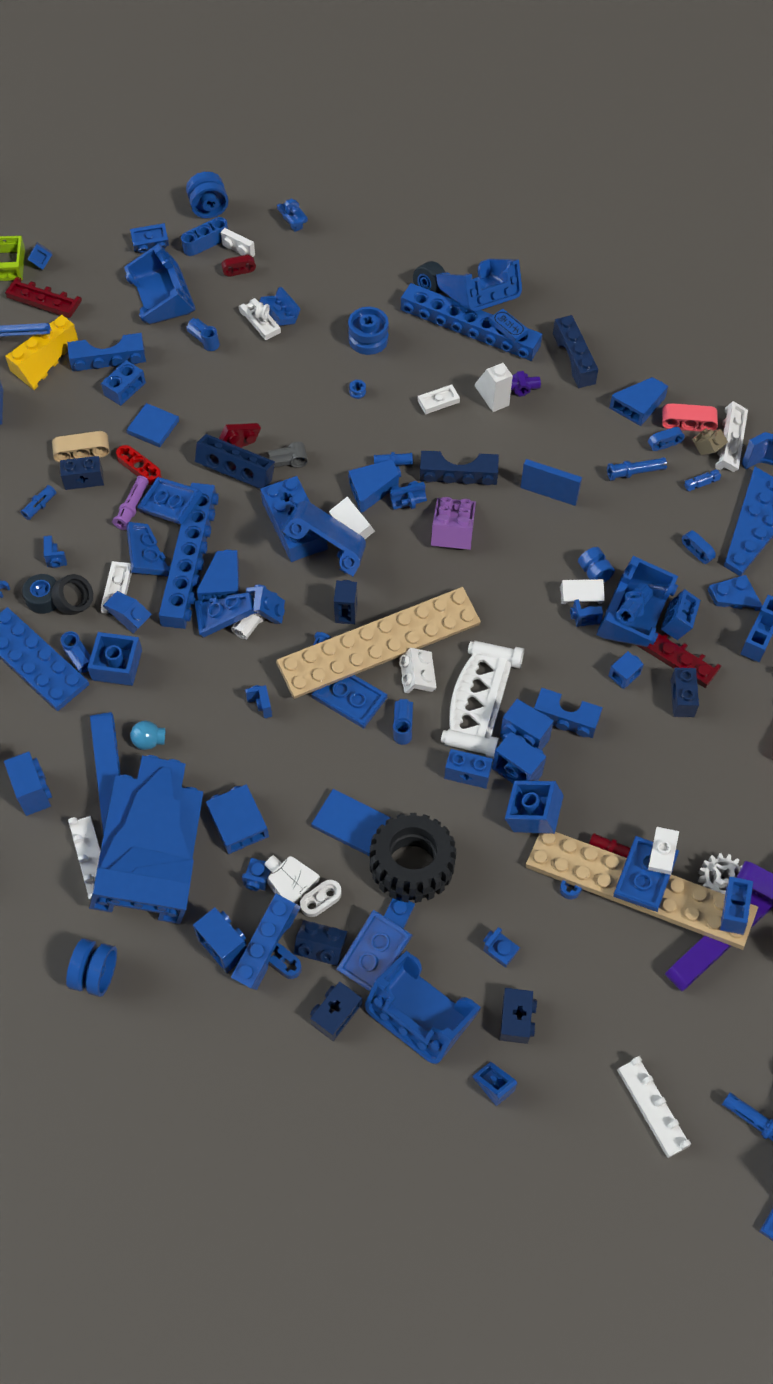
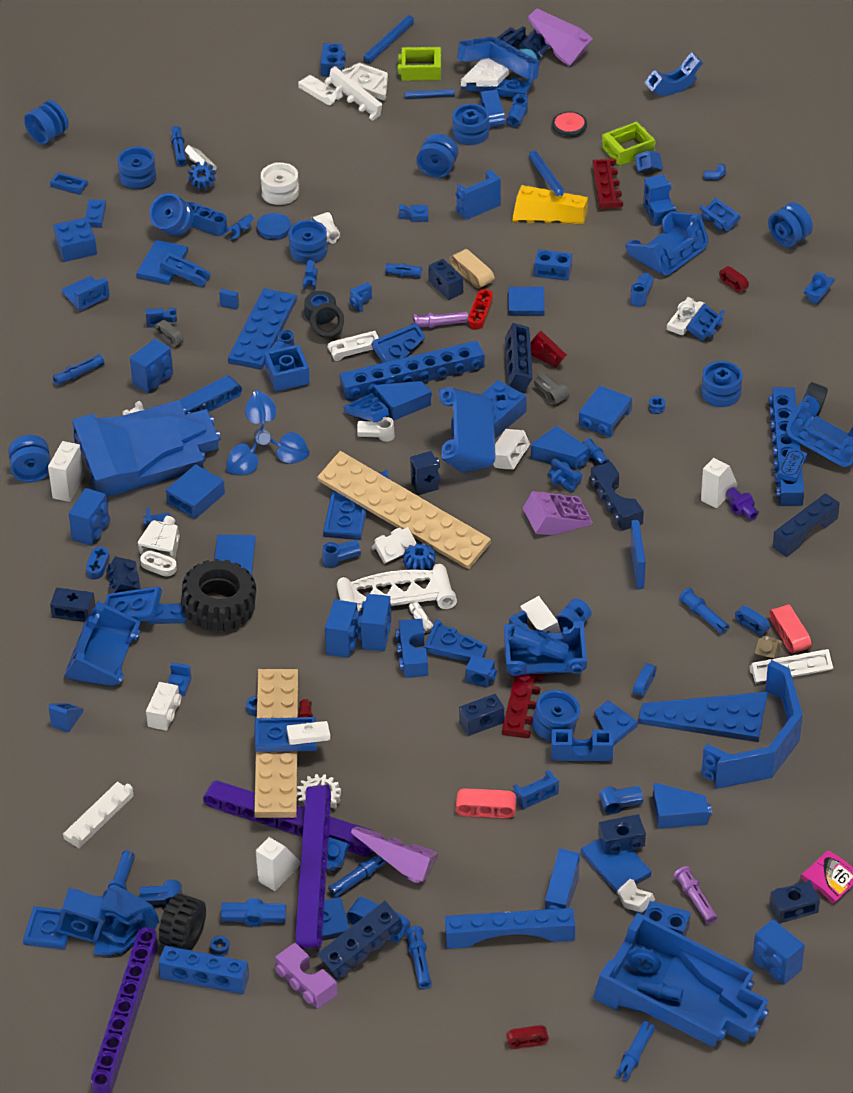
camera: 65 degrees right, 15 degrees down
blue arch [67,333,146,371] -> none
blue slope [103,591,152,634] -> none
dark azure piece [130,720,165,750] -> none
blue tile [137,477,203,525] -> none
blue beam [181,217,228,256] -> none
white plate [221,228,255,257] -> none
blue arch [231,893,301,990] -> none
blue bracket [245,685,272,718] -> none
blue bracket [246,585,285,624] -> none
white plate [418,385,460,414] -> none
blue brick [444,749,493,789] -> none
dark blue brick [499,988,537,1044] -> none
blue brick [505,781,564,834] -> none
blue slope [609,377,668,426] -> none
blue brick [661,589,701,640] -> none
blue axle [684,469,721,491] -> none
blue brick [720,877,753,935] -> none
none -> white brick [48,441,84,502]
none -> white brick [146,682,181,731]
none -> blue plant [226,390,310,475]
none -> blue gear [403,542,436,571]
none -> white axle [409,602,433,634]
none -> blue wing [424,619,487,662]
none -> blue wheel [532,690,580,741]
none -> blue panel [579,385,632,437]
none -> blue brick [643,174,677,226]
none -> blue arm [704,164,727,180]

